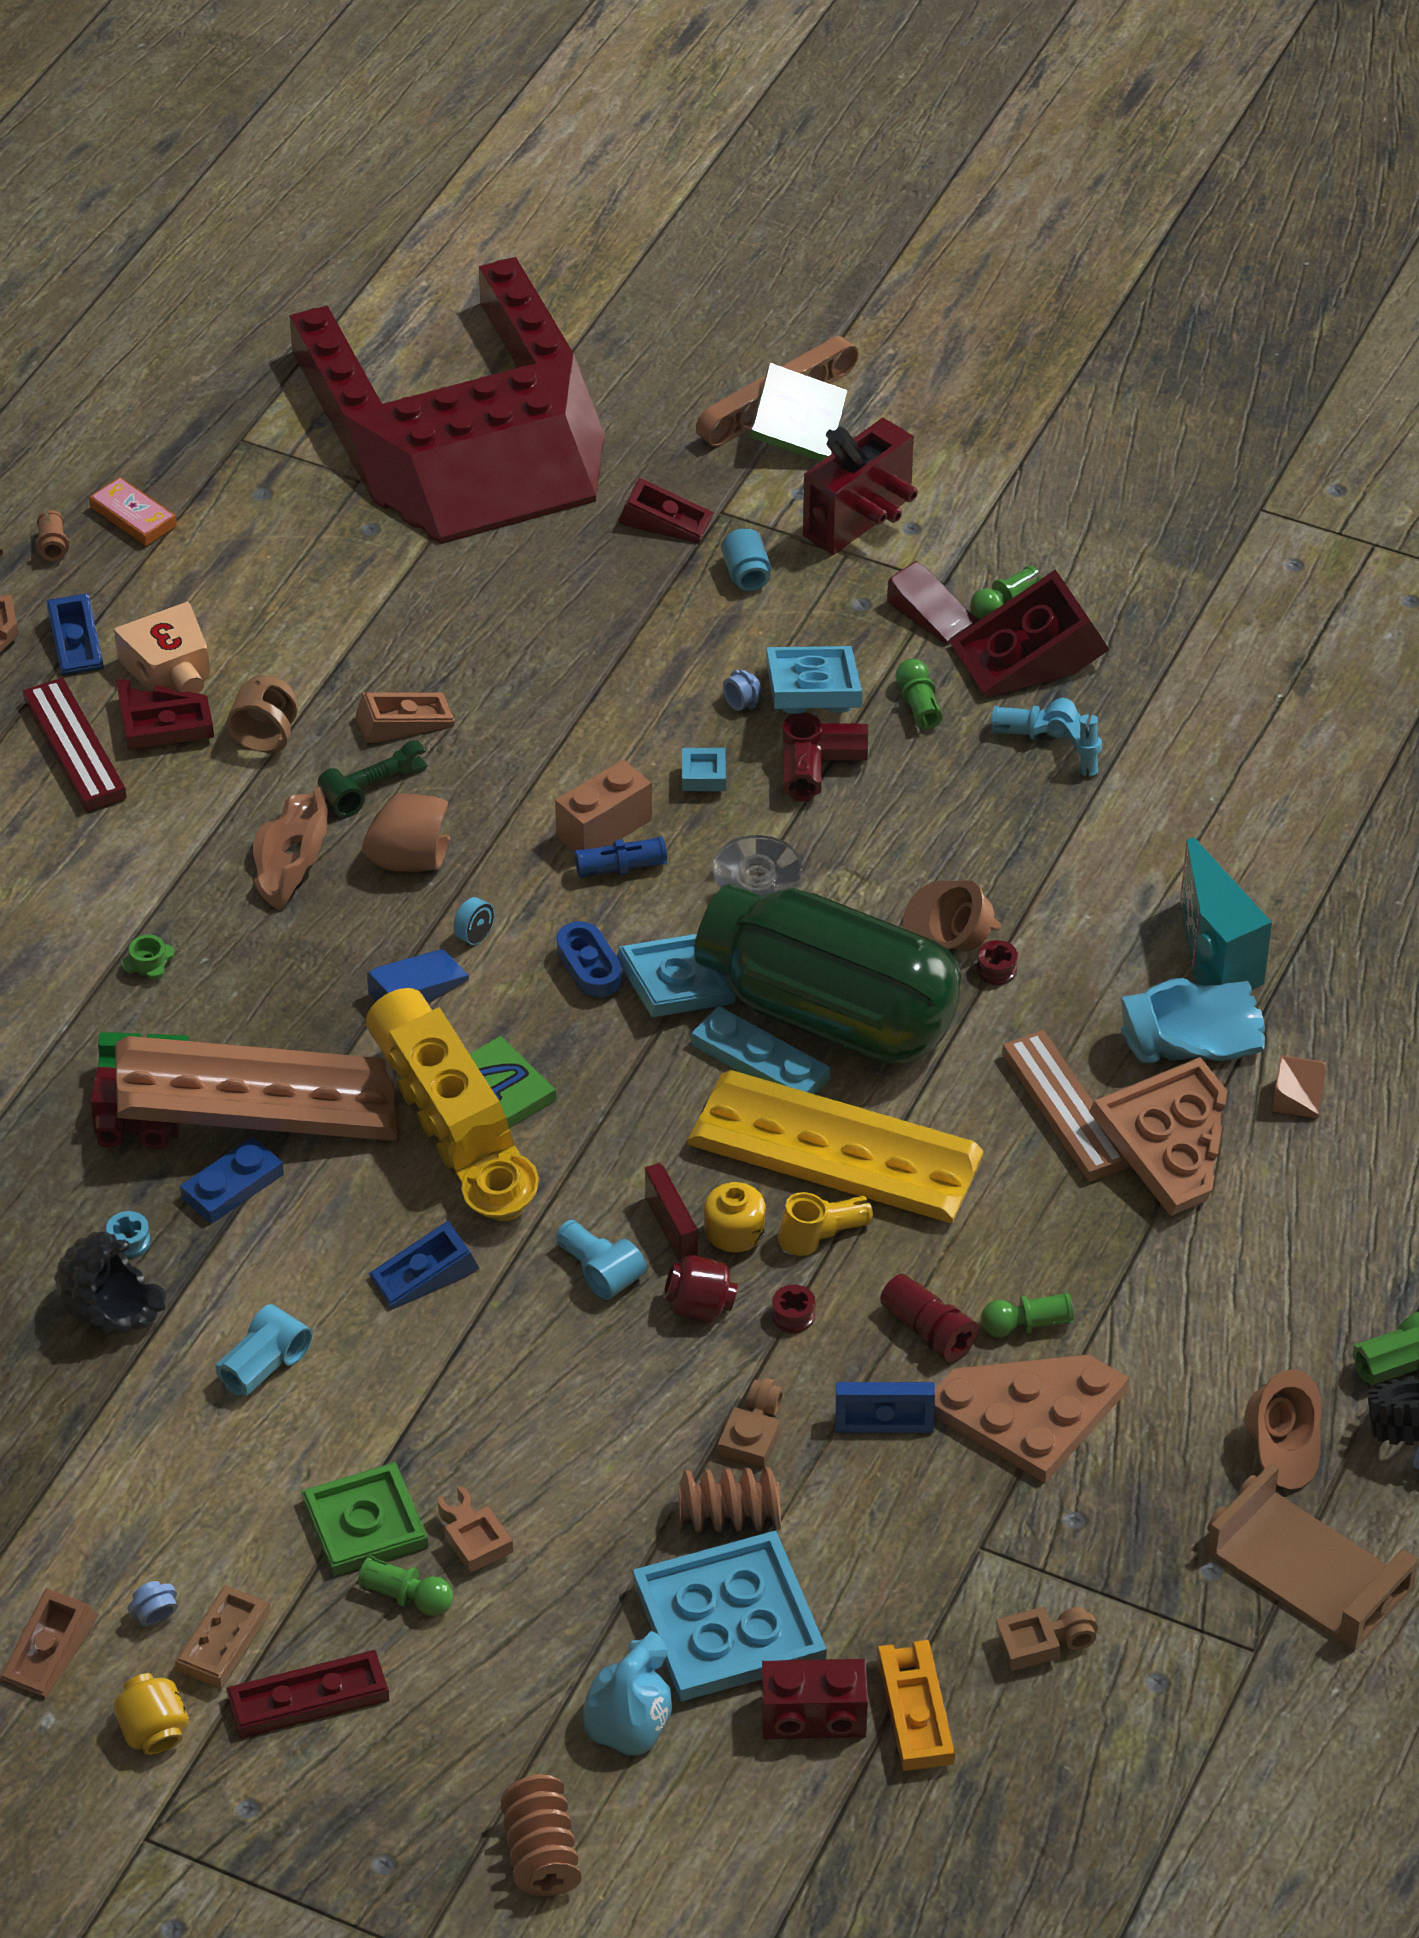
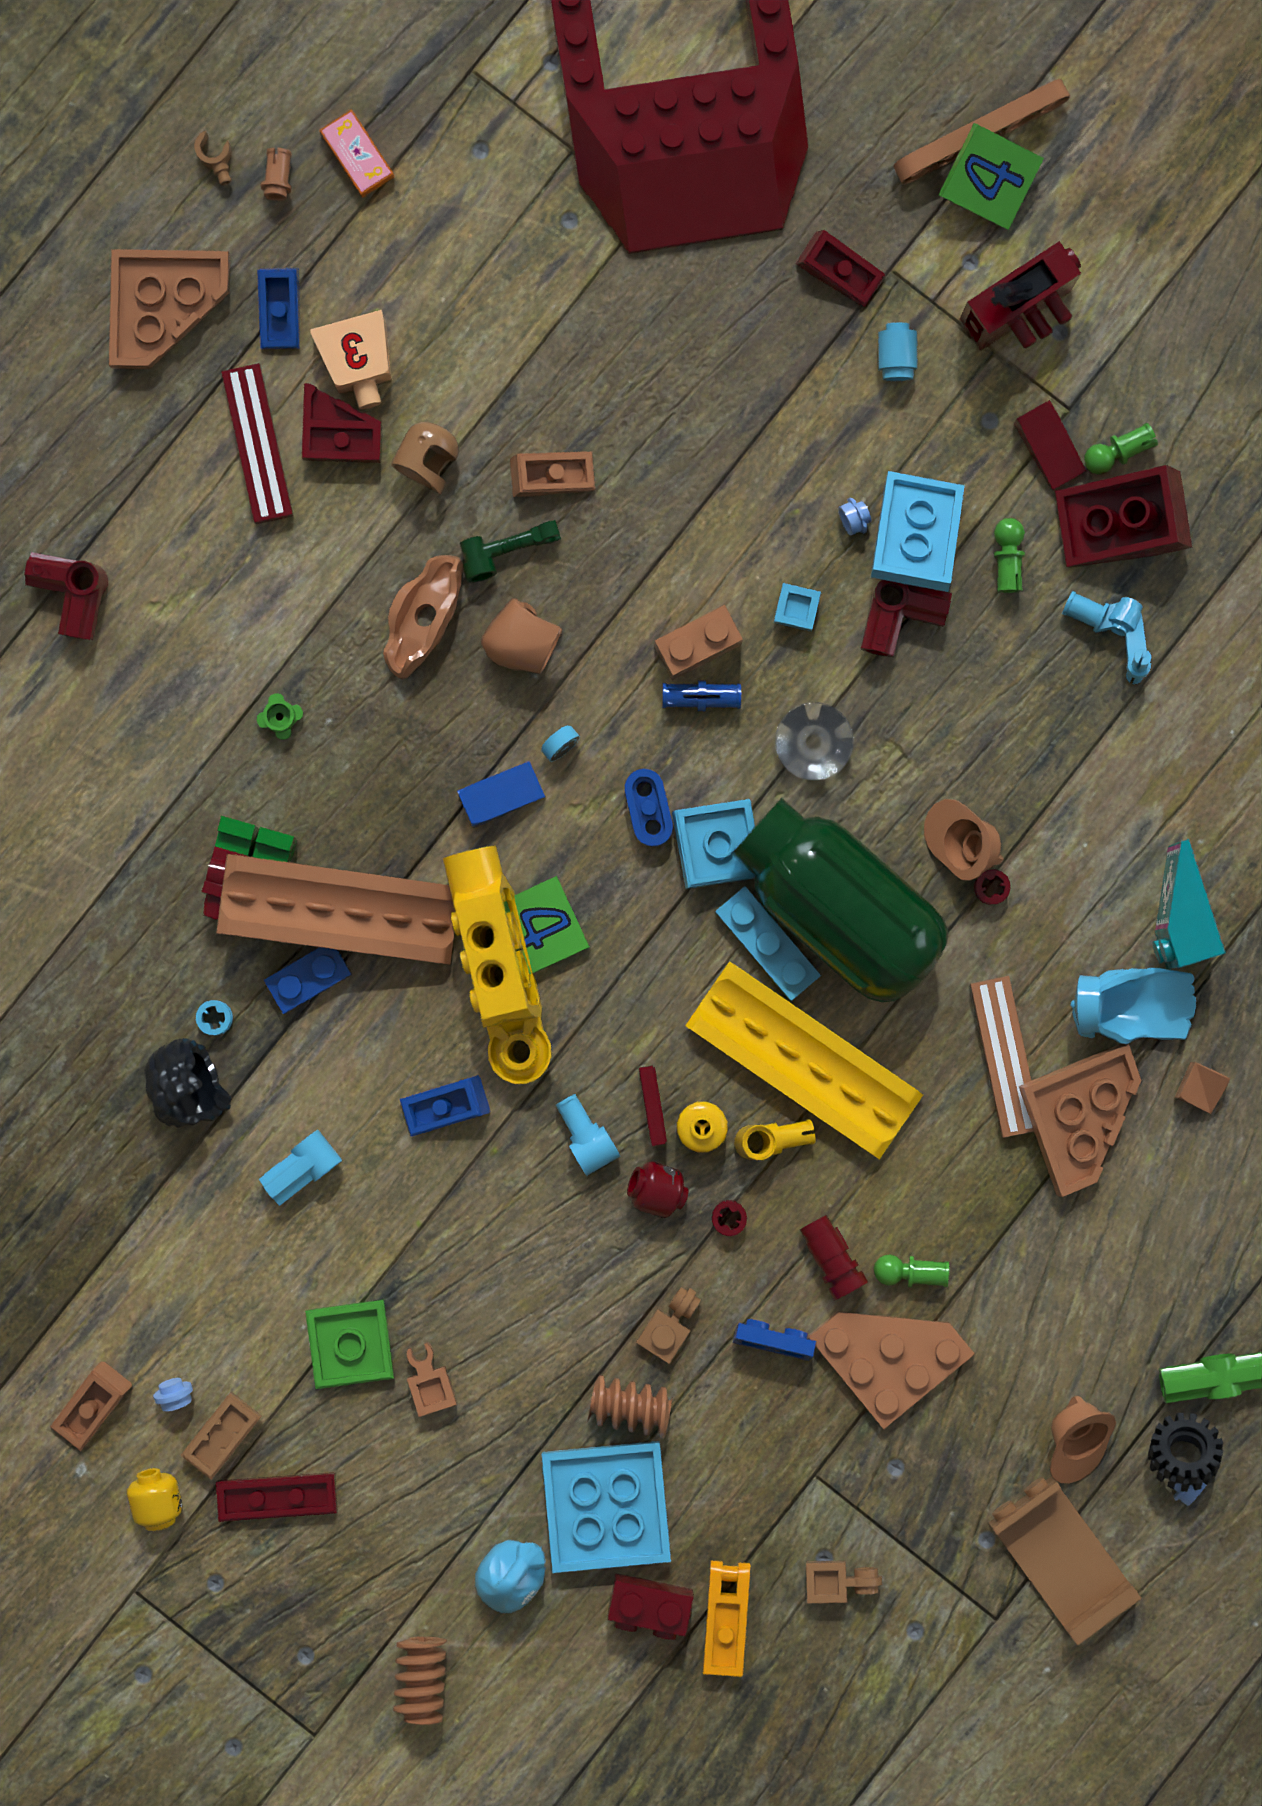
camera: 15 degrees right, 40 degrees up
bright green pin [358,1555,453,1616] -> none

